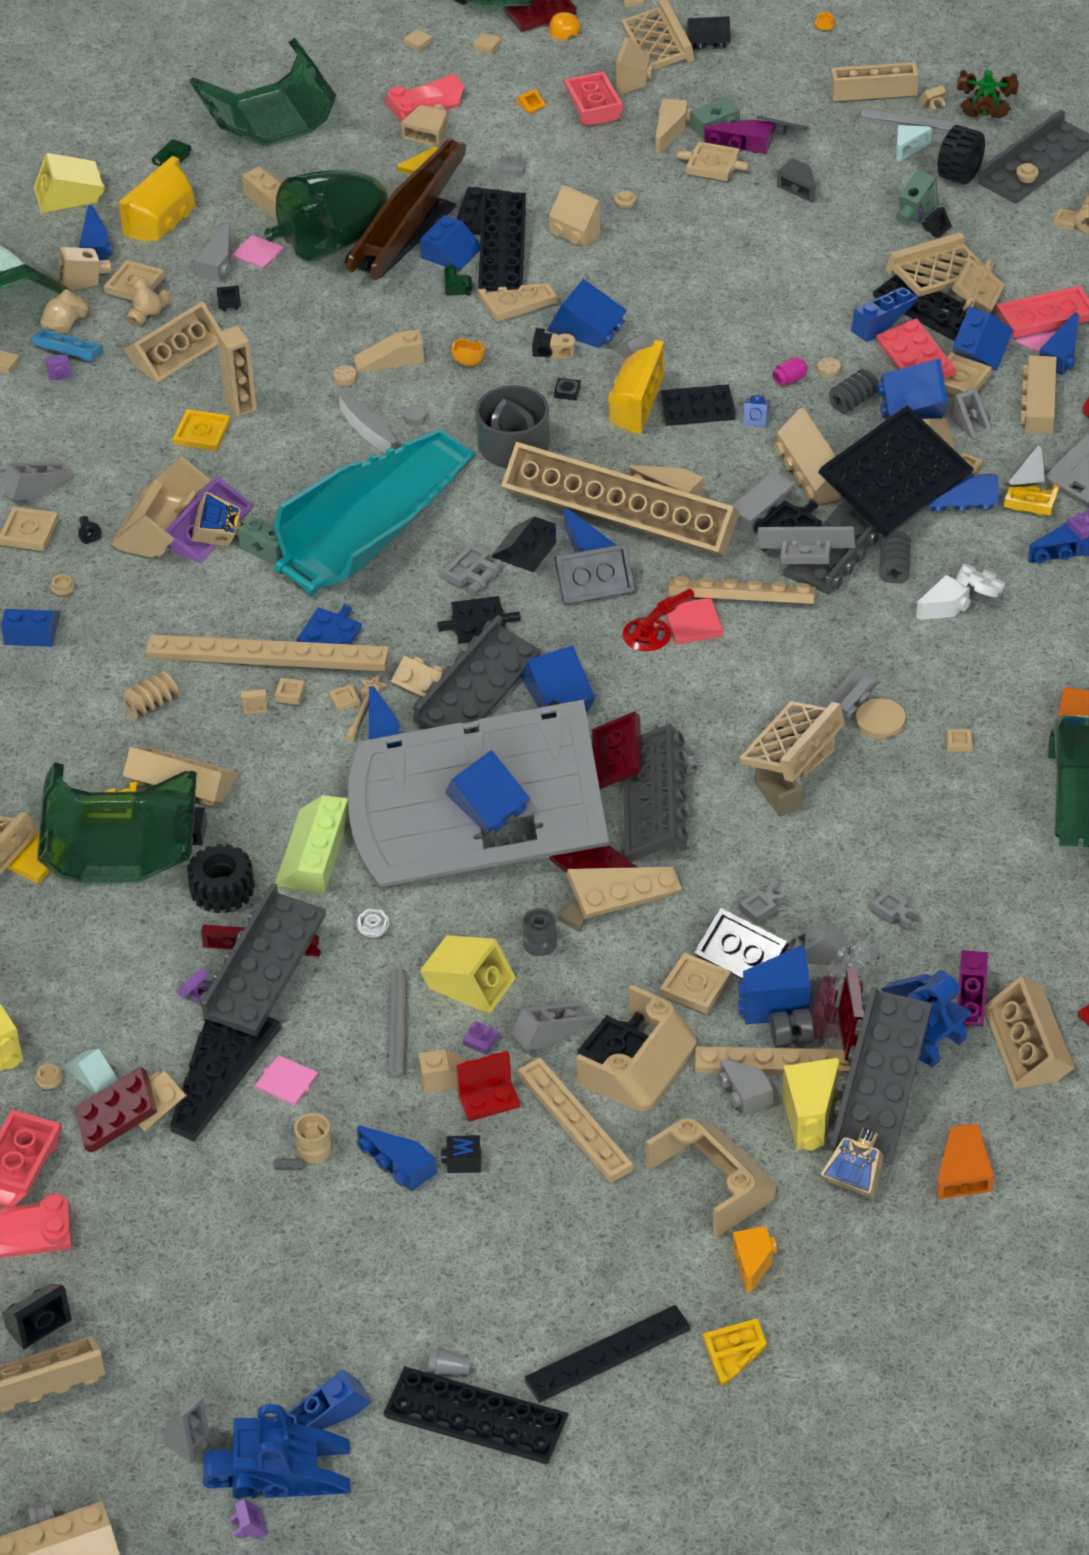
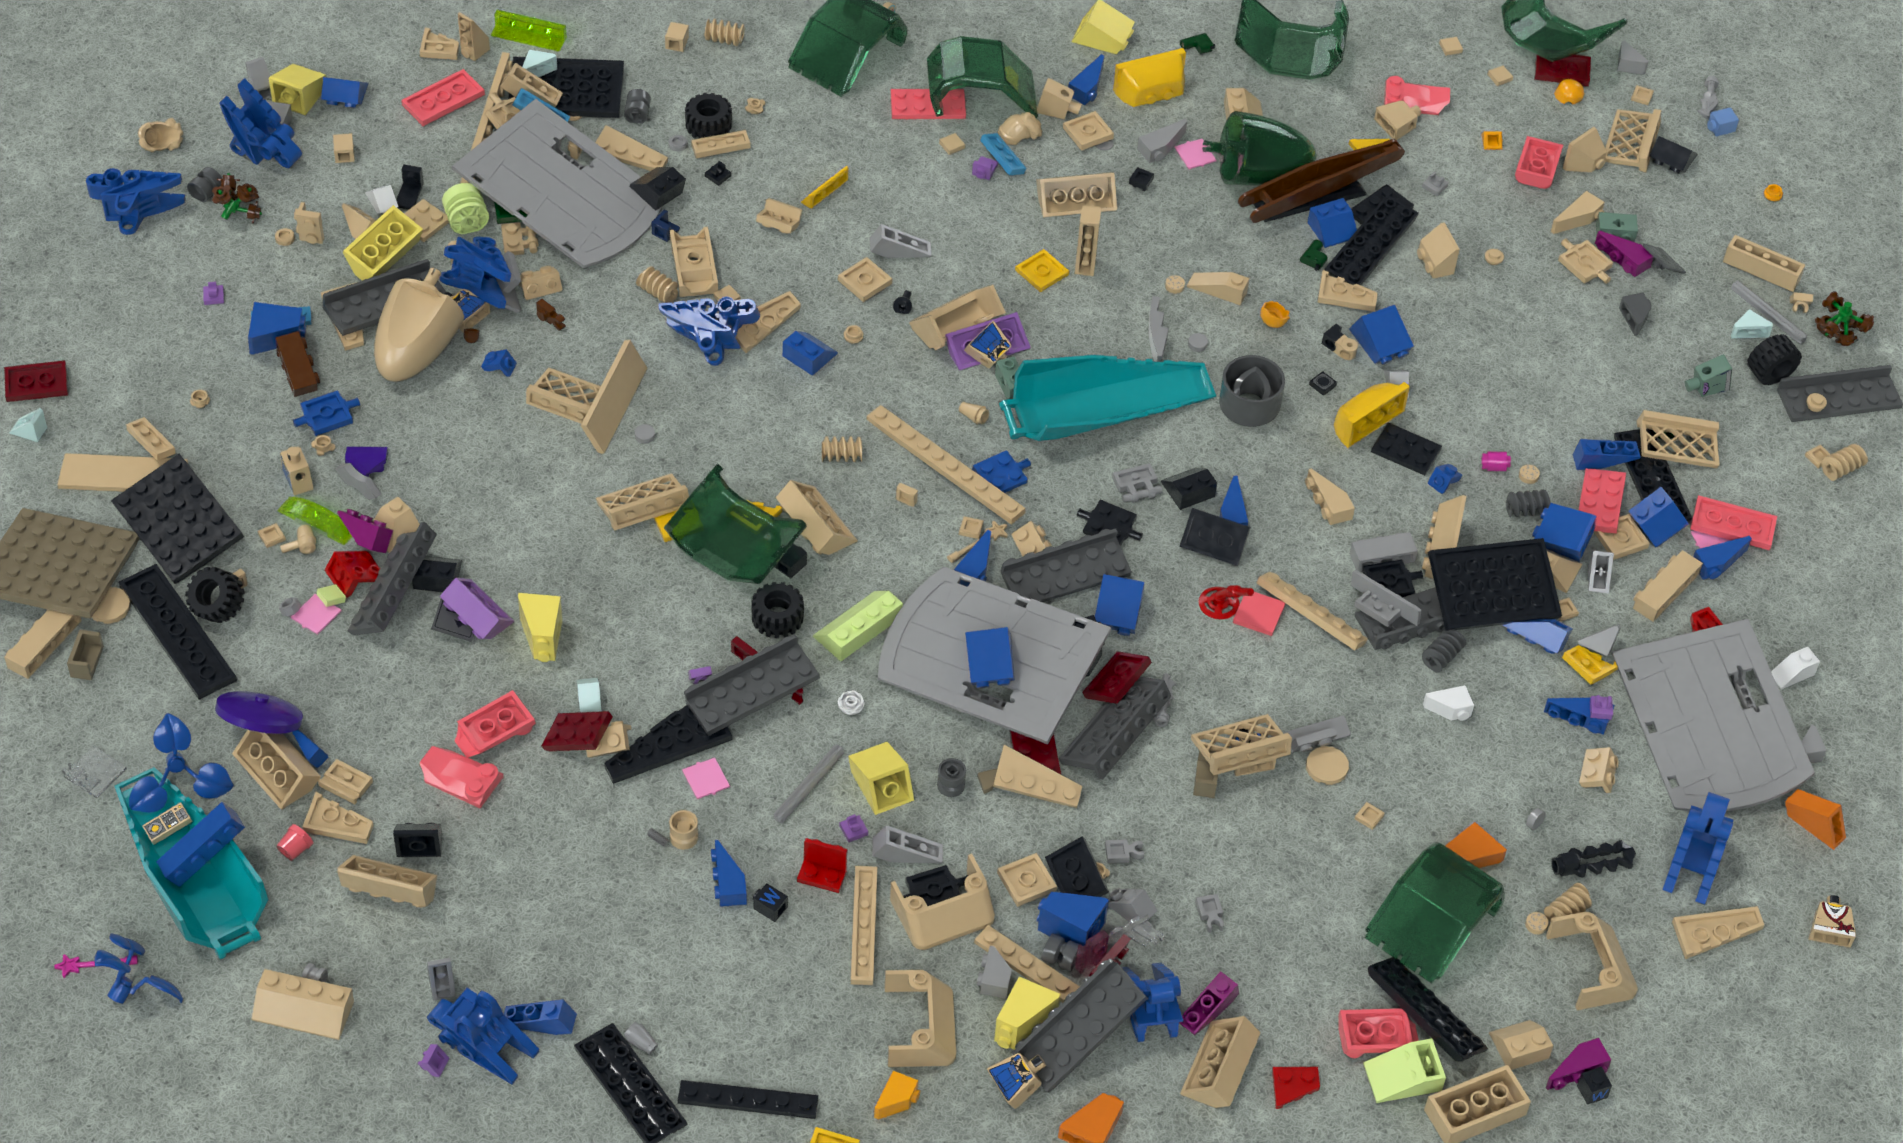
camera: 30 degrees right, 5 degrees up
tan plate [35,1064,63,1090] -> none
tan animal [126,278,172,327] -> none
tan plate [275,678,305,705] -> none
tan slope [418,1049,469,1093] -> none
tan brick [501,442,740,557] -> none
black tile [921,207,952,238] -> none
tan plate [951,258,1005,313] -> none
white plate [956,564,1006,597] -> none
none -> tan cone [959,402,989,425]

